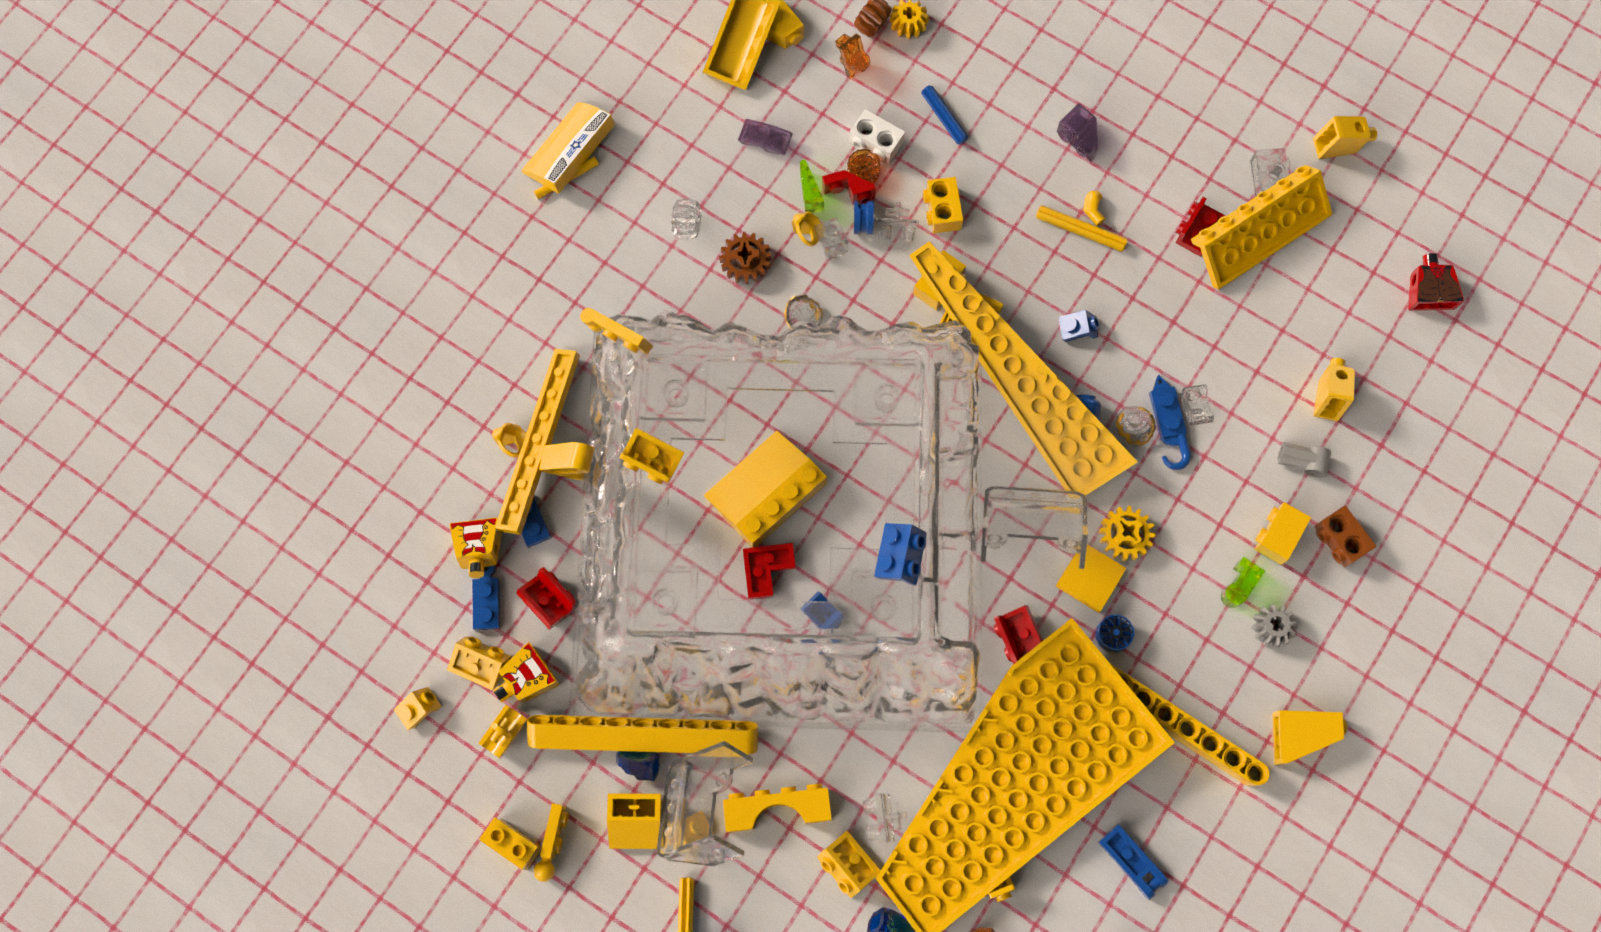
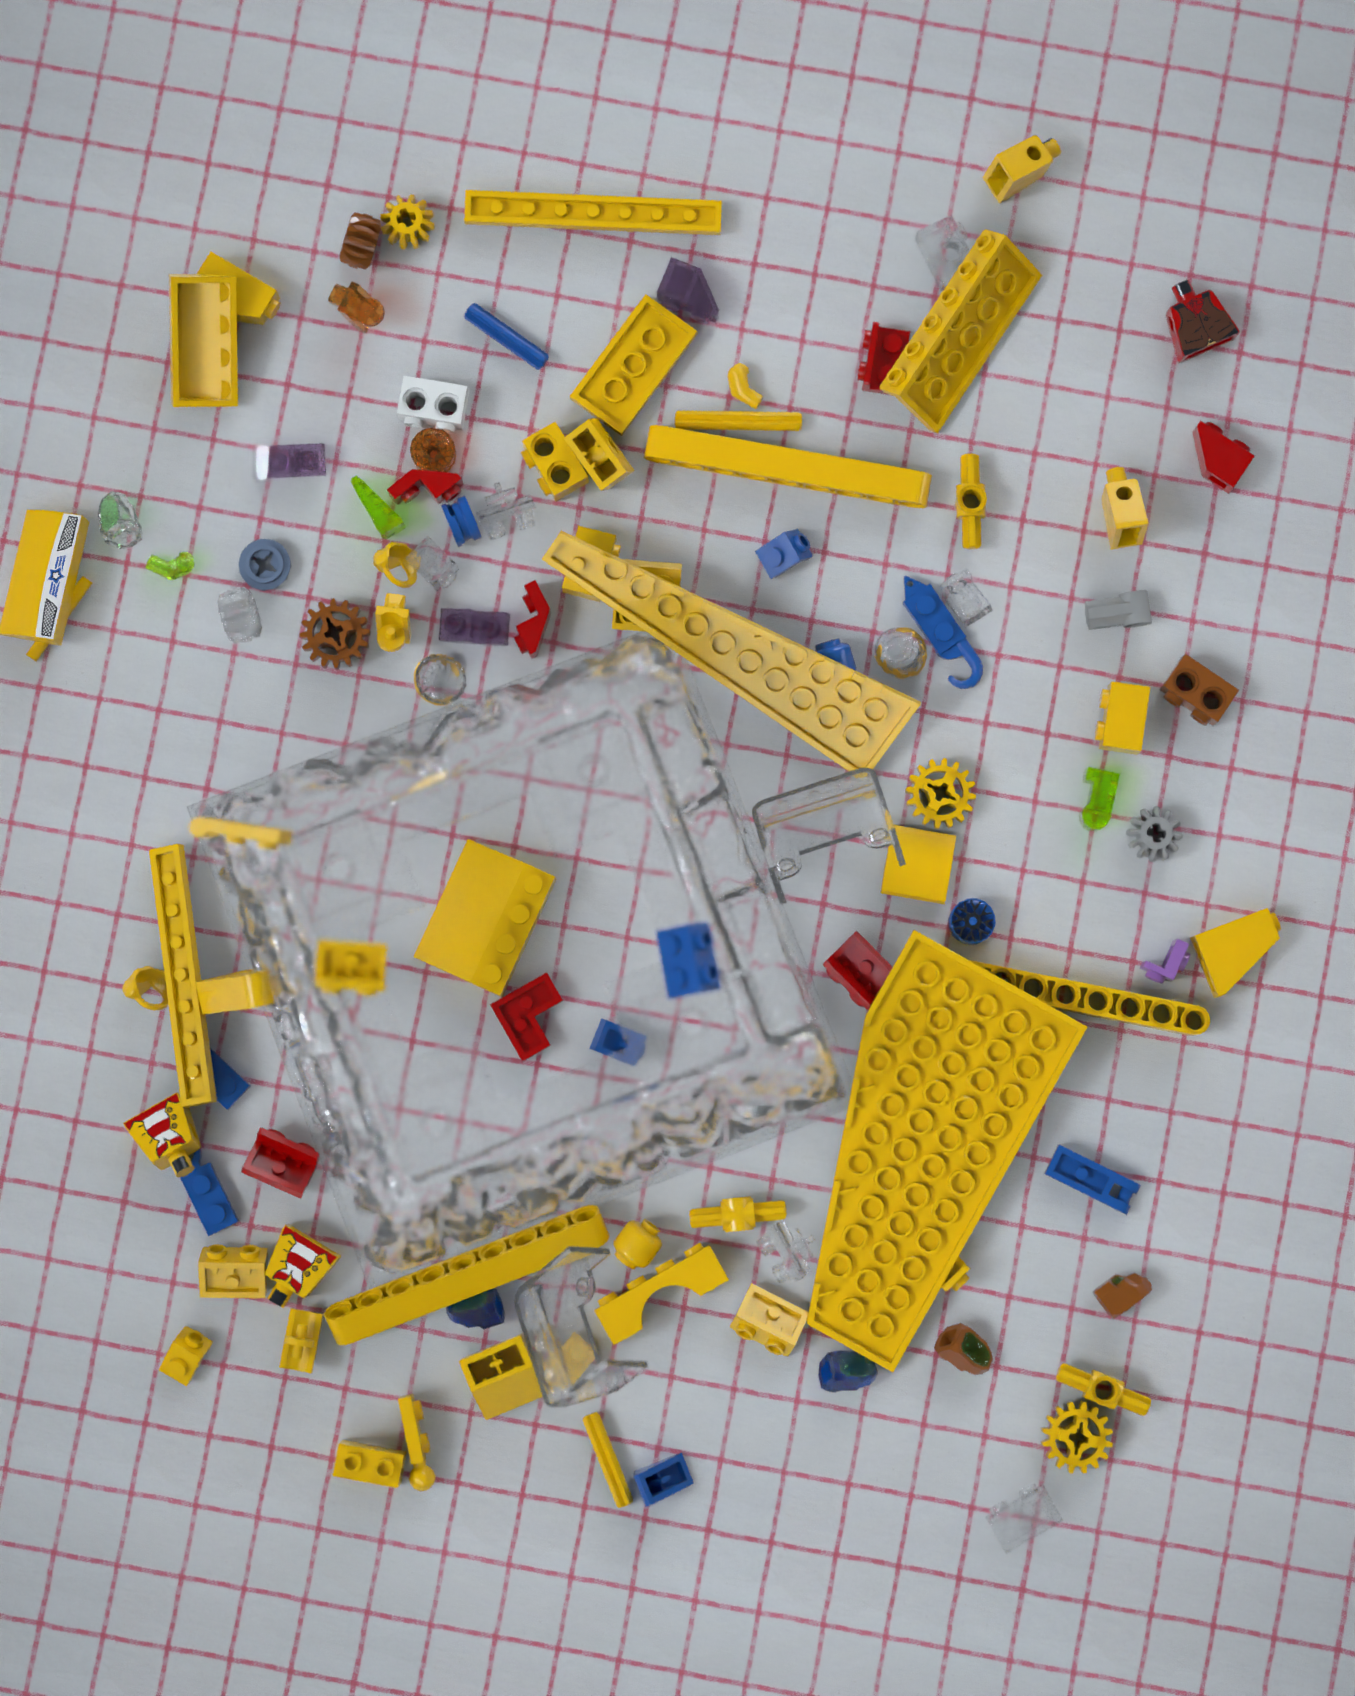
camera: 25 degrees left, 10 degrees up
none -> clear rock [98,491,142,549]
none -> clear neon green arm [145,551,195,580]
none -> sand blue gear [239,539,291,591]
none -> yellow hips [375,593,411,652]
none -> clear purple slope [439,608,510,646]
none -> yellow plate [464,190,722,235]
none -> red slope [513,580,551,659]
none -> yellow brick [564,418,635,491]
none -> yellow plate [569,294,698,436]
none -> yellow head [613,1219,662,1270]
none -> yellow beam [644,425,932,509]
none -> yellow axle [689,1196,787,1232]
none -> yellow axle [955,453,987,550]
none -> medium lavender bracket [1140,939,1191,984]
none -> red slope [1192,420,1255,494]

